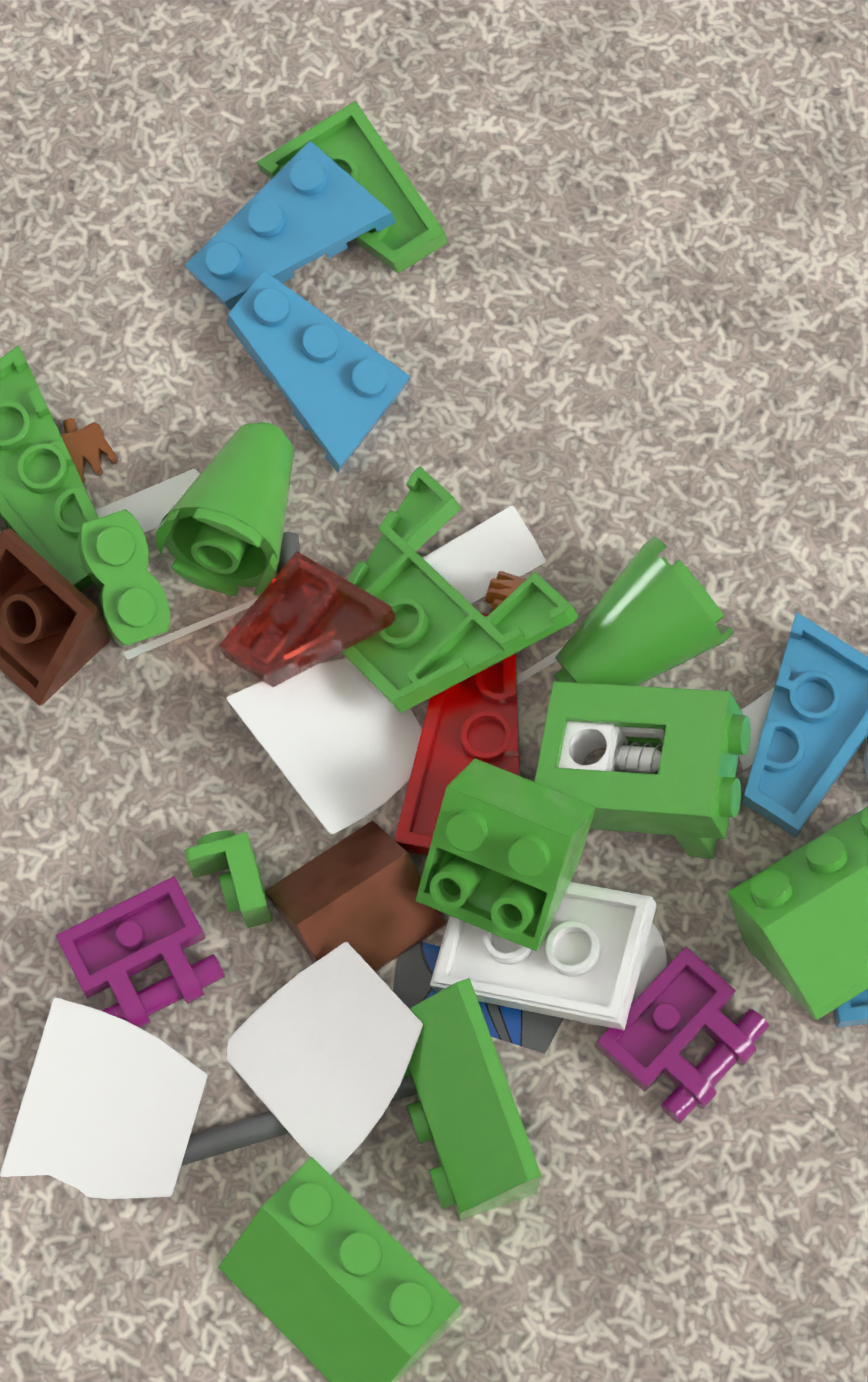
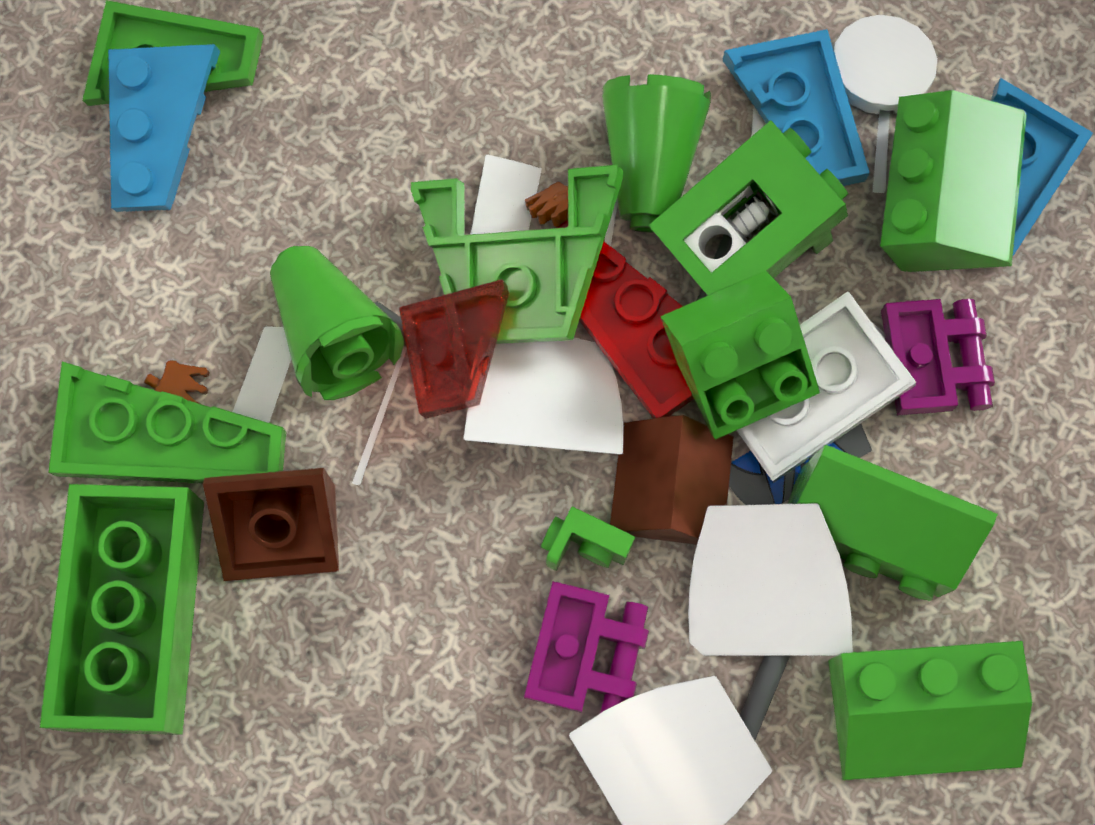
camera: 50 degrees left, 5 degrees up
bright green brick [78,509,170,648] -> none
dark azure wing [227,270,411,473] -> none

